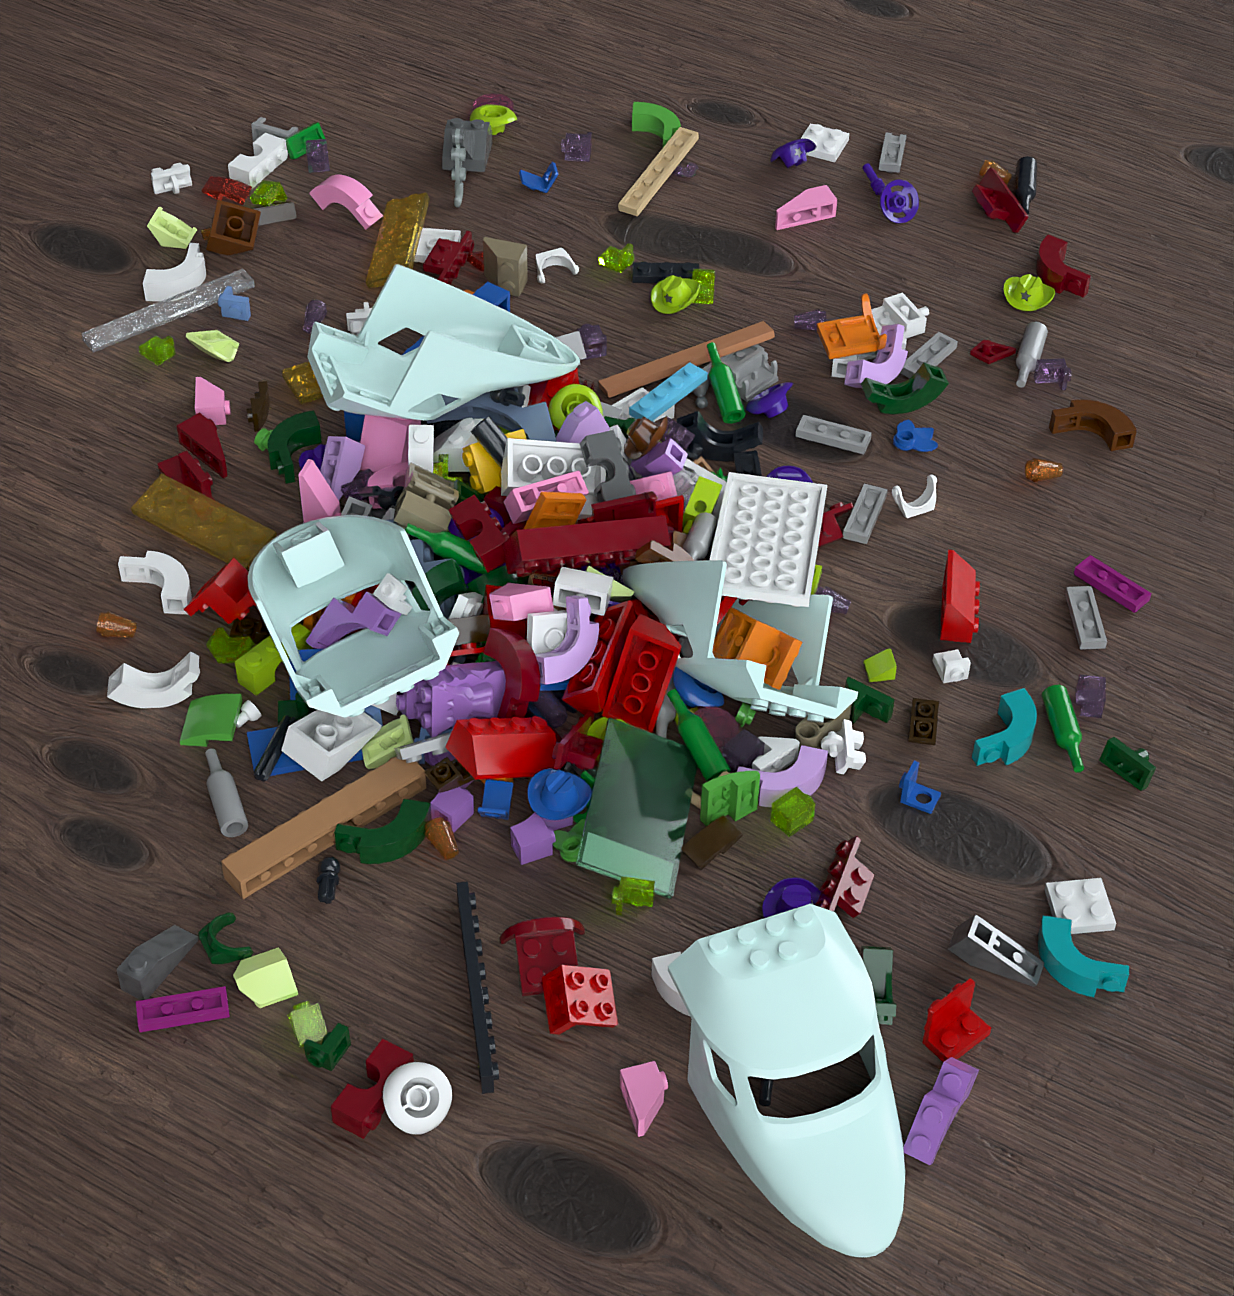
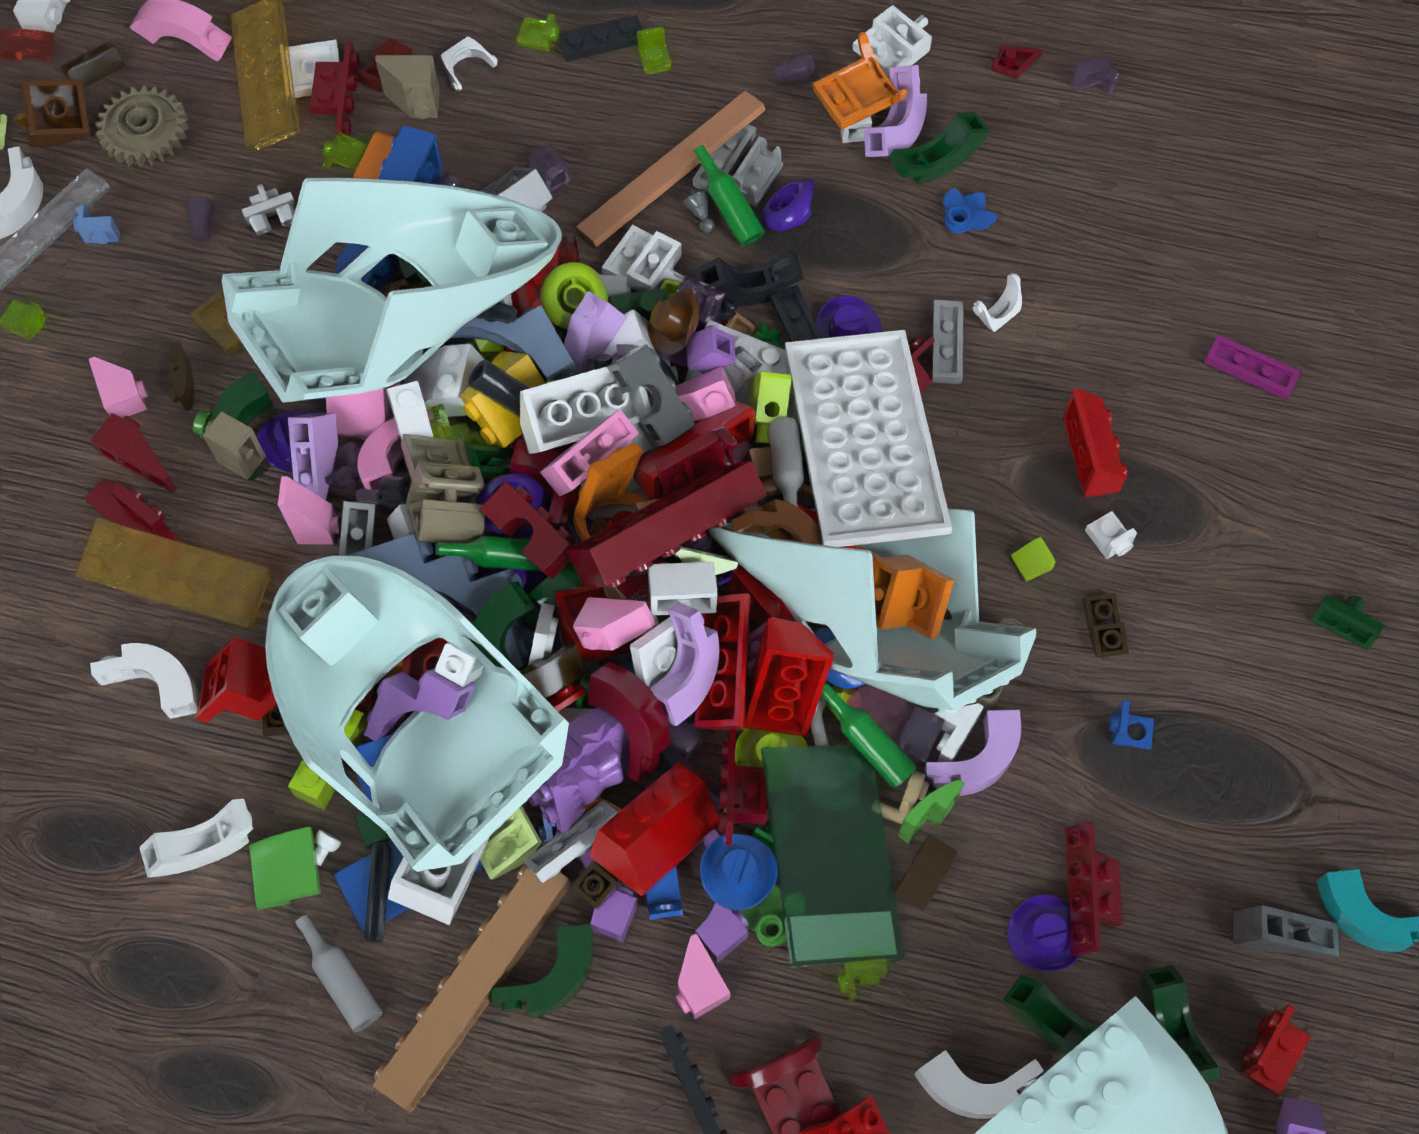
camera: 15 degrees left, 20 degrees up
clear orange cone [96,611,137,638] -> none
yellowish green slope [186,330,239,362] -> none
clear neon green bracket [206,627,254,663] -> none
clear neon green bracket [249,180,287,206] -> none
black axle [316,856,340,904] -> none
clear orange cone [425,817,459,860] -> none
medium azure plate [629,362,708,421] -> none
lime hat [651,275,700,314] -> none
clear neon green brick [770,787,816,837] -> none
light grey plate [796,415,872,454] -> none
clear purple cone [815,586,851,615] -> none
white hips [821,719,866,775] -> none
dark green slope [845,677,895,724] -> none
light grey plate [900,332,958,378] -> none
teal arch [972,688,1037,766] -> none
light grey piece [1016,322,1048,387] -> none
clear orange cone [1025,458,1063,482] -> none
green piece [1041,685,1084,772] -> none
white plate [1044,878,1116,934] -> none
reddish brown arch [1049,400,1137,451] -> none
light grey plate [1065,586,1107,649] -> none
clear purple brick [1075,674,1106,718] -> none
none -> dark tan gear [96,86,189,167]
none -> dark tan brick [203,411,266,480]
none -> bright pink slope [675,934,730,1019]

